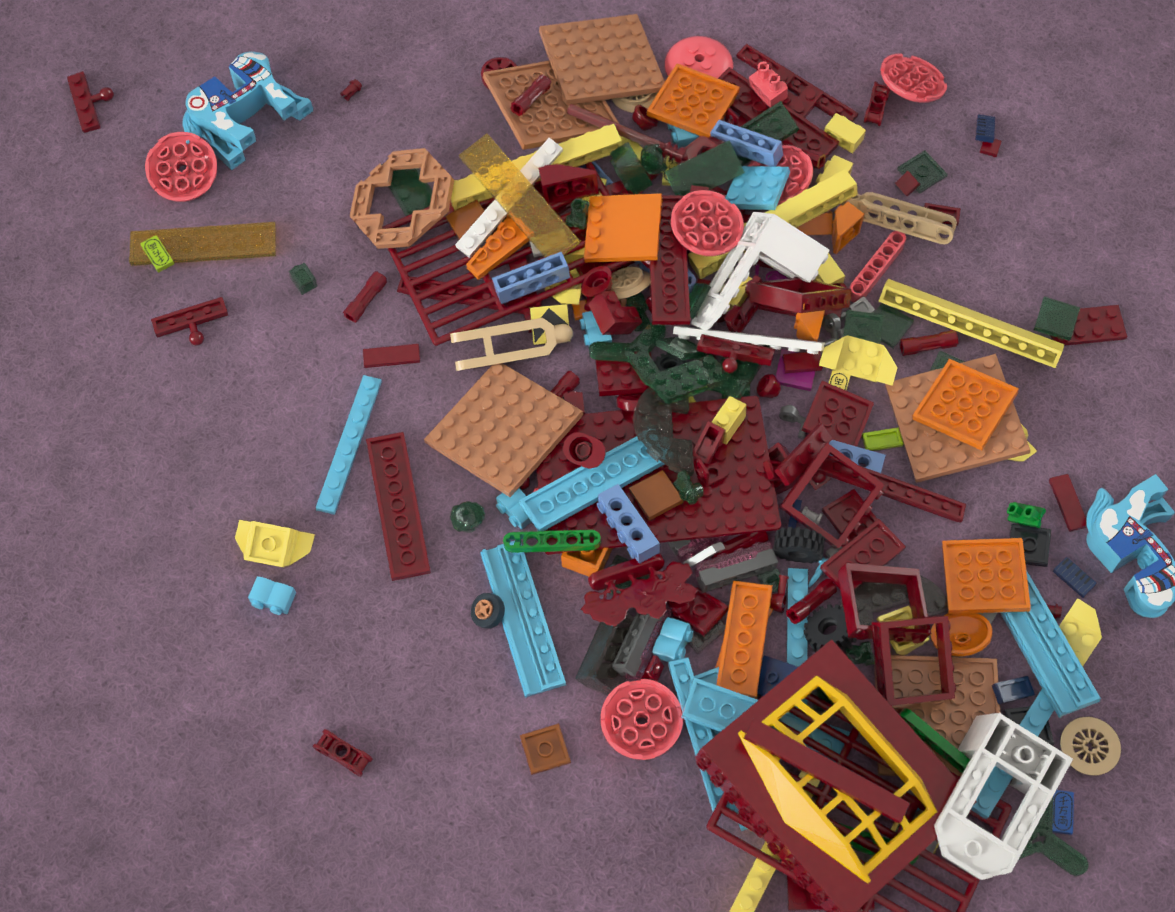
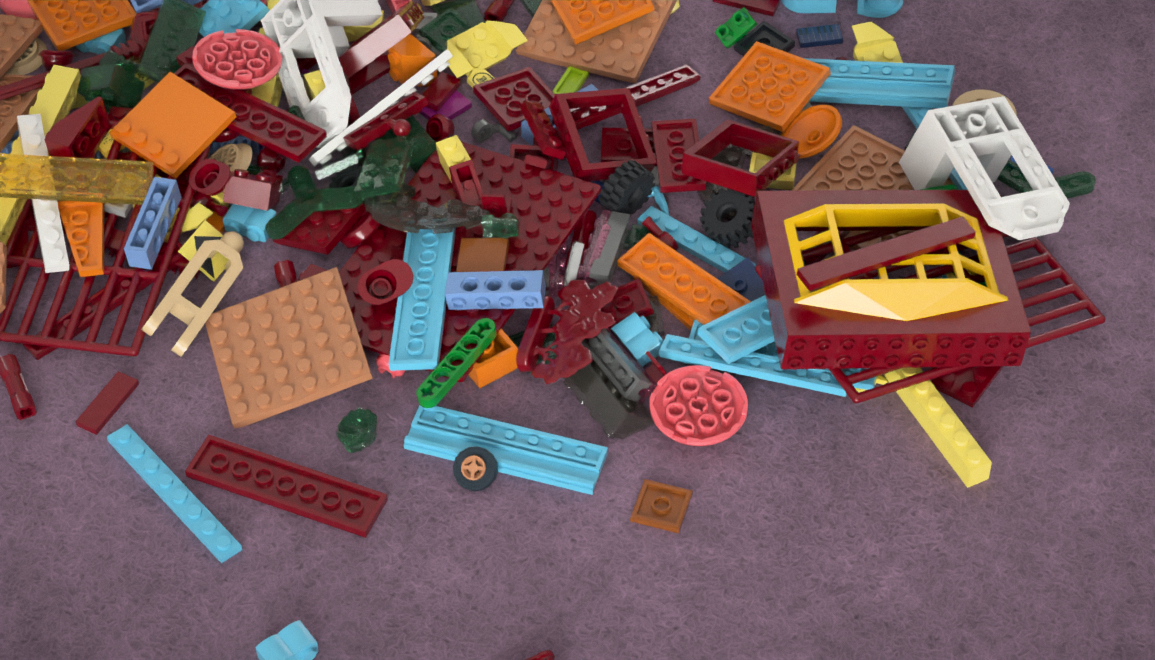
camera: 55 degrees left, 15 degrees down
light yellow piece [235,520,315,568] -> none
dark orange tile [445,200,484,240] -> none
medium azure brick [496,488,532,529] -> none
clear green plate [565,198,590,229] -> none
dark red axle [786,578,837,624] -> none
dark red window [871,615,956,706] -> none
dark blue tile [992,676,1035,705] -> none

